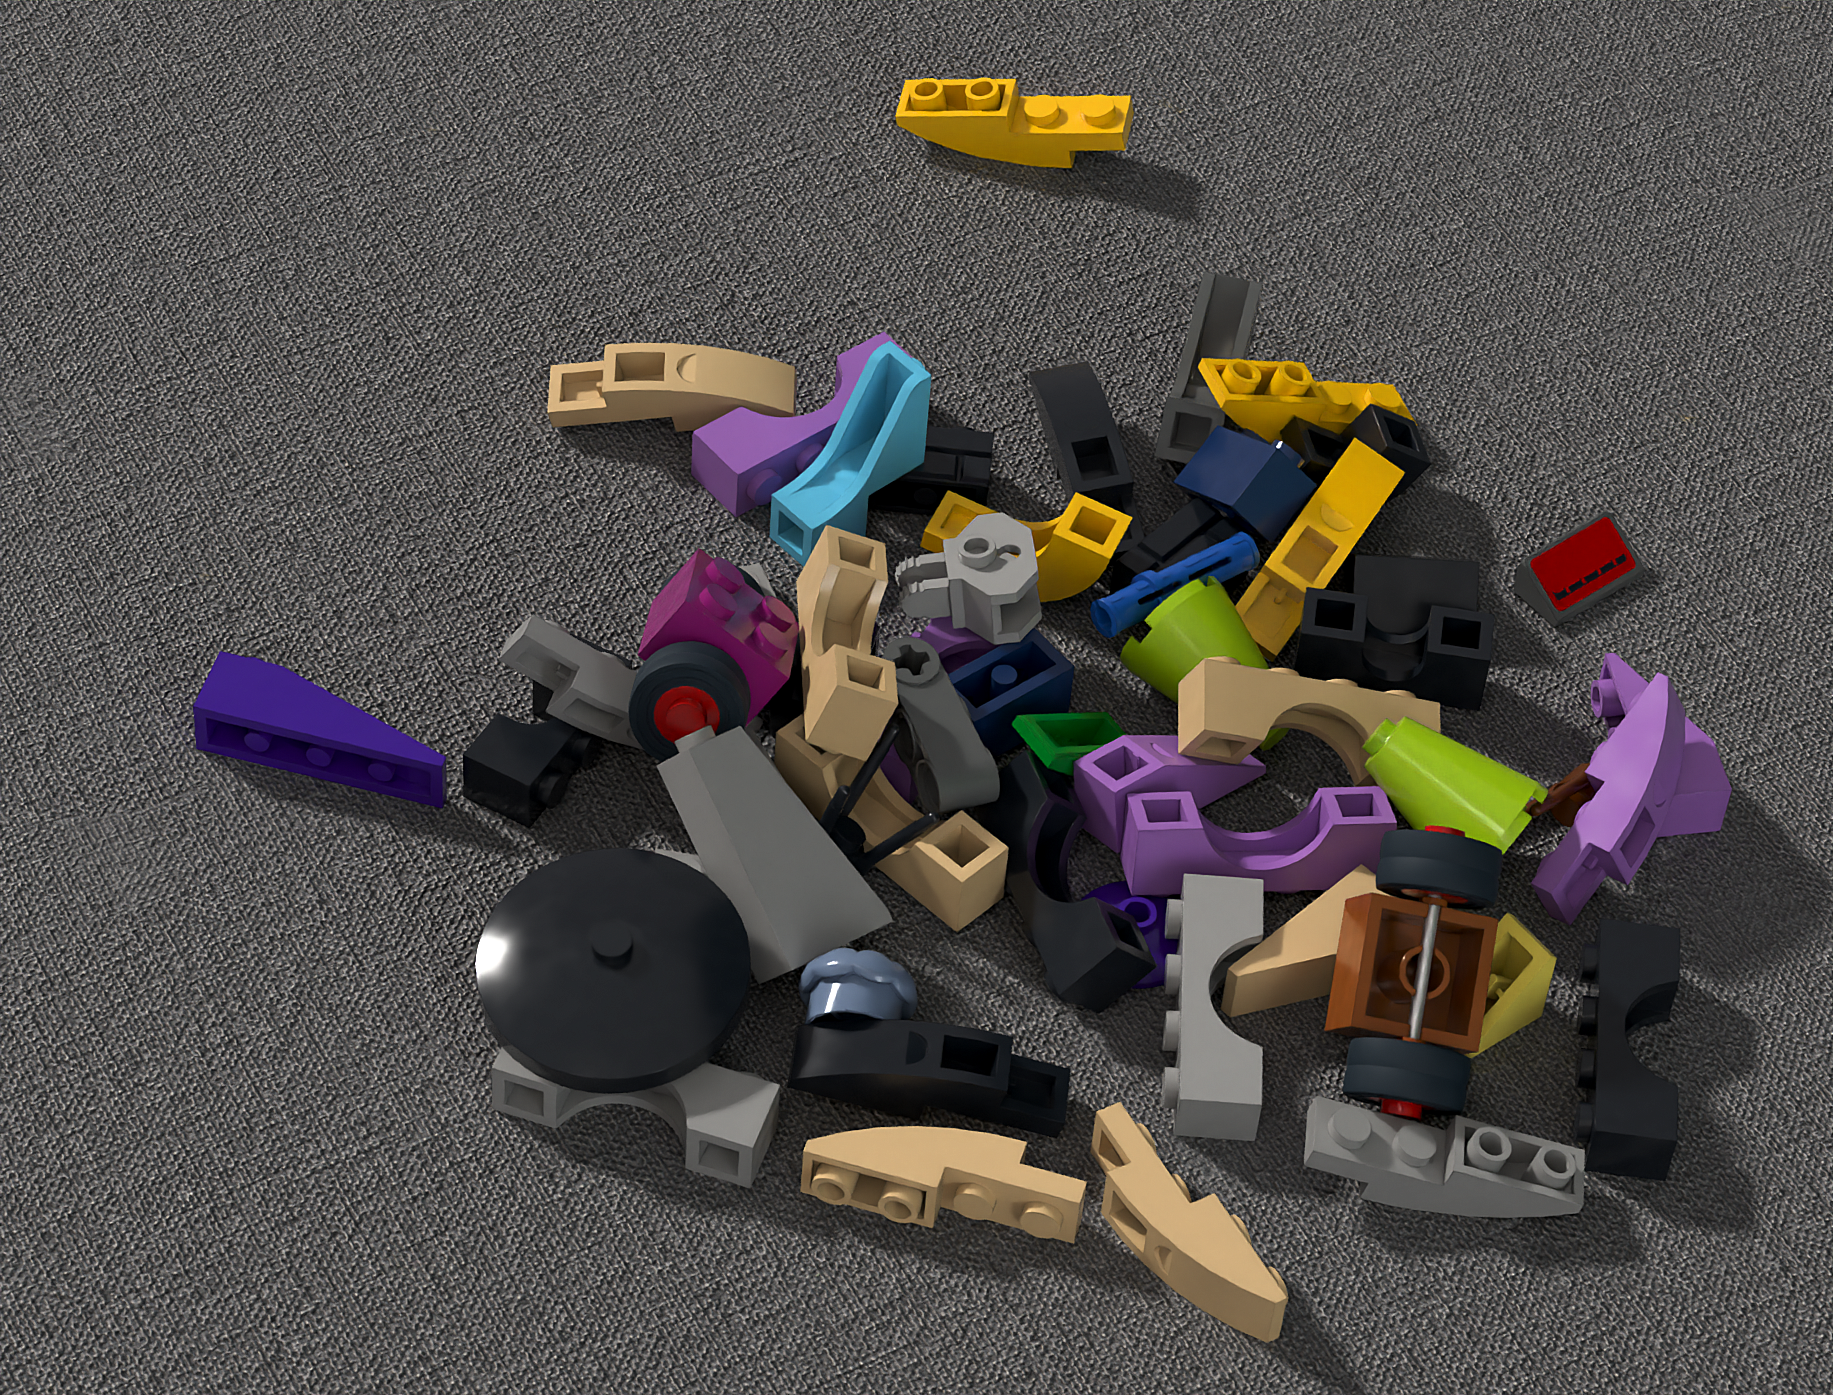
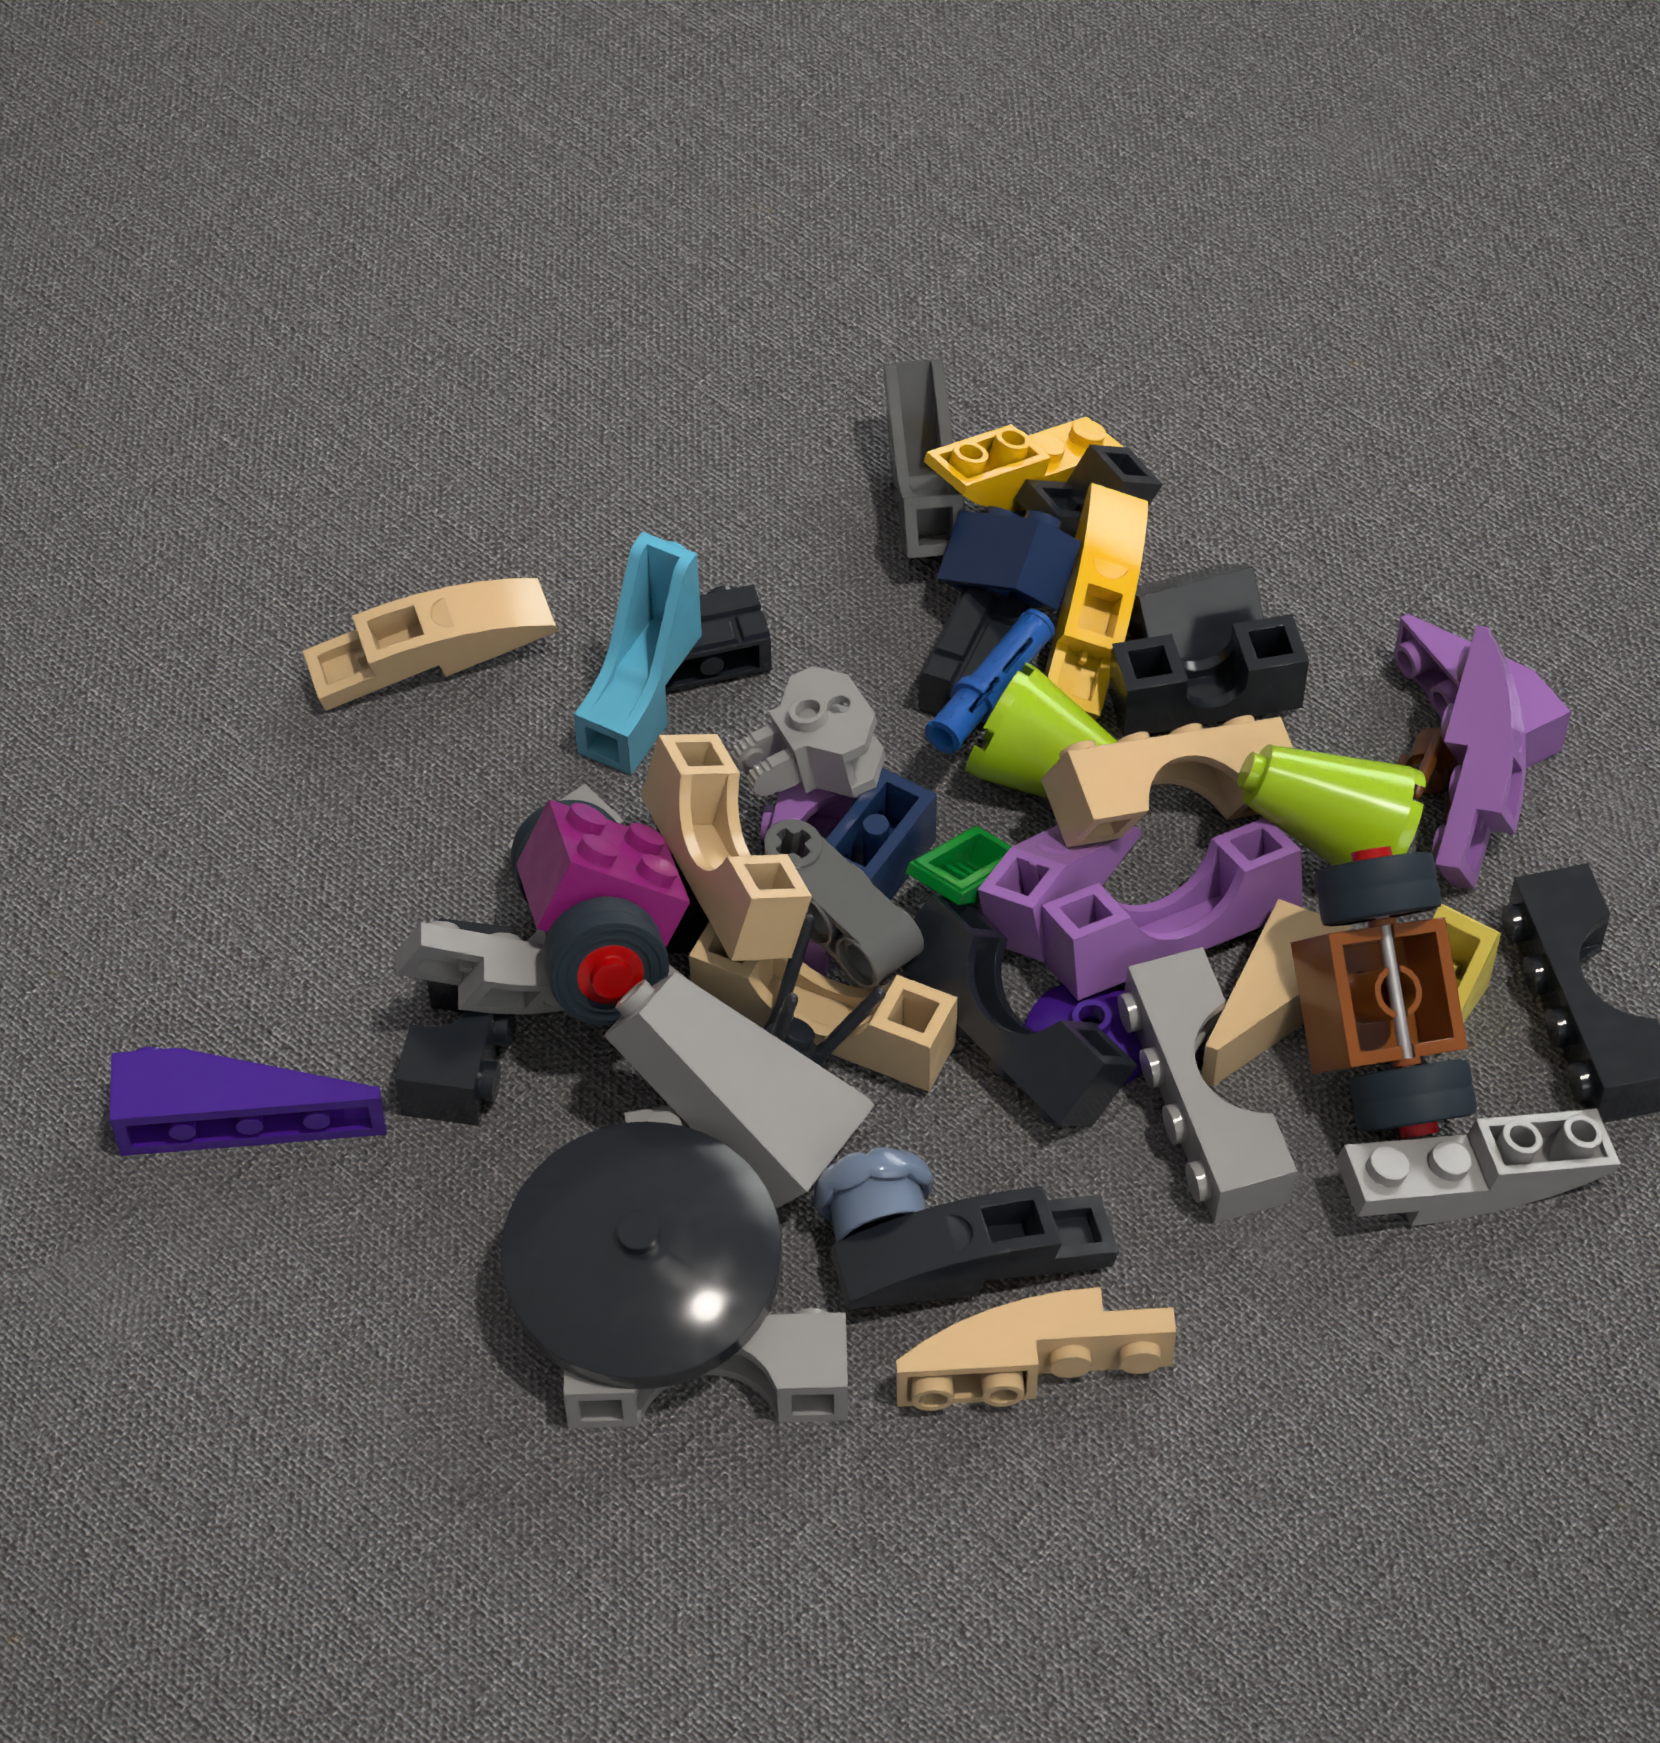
camera: 15 degrees left, 5 degrees up
medium lavender arch [691,332,928,517] -> none
yellow slope [895,78,1134,168] -> none
yellow arch [920,490,1133,602] -> none
black slope [1029,361,1145,566] -> none
tan slope [1090,1102,1288,1343] -> none
slope [1513,510,1645,628] -> none

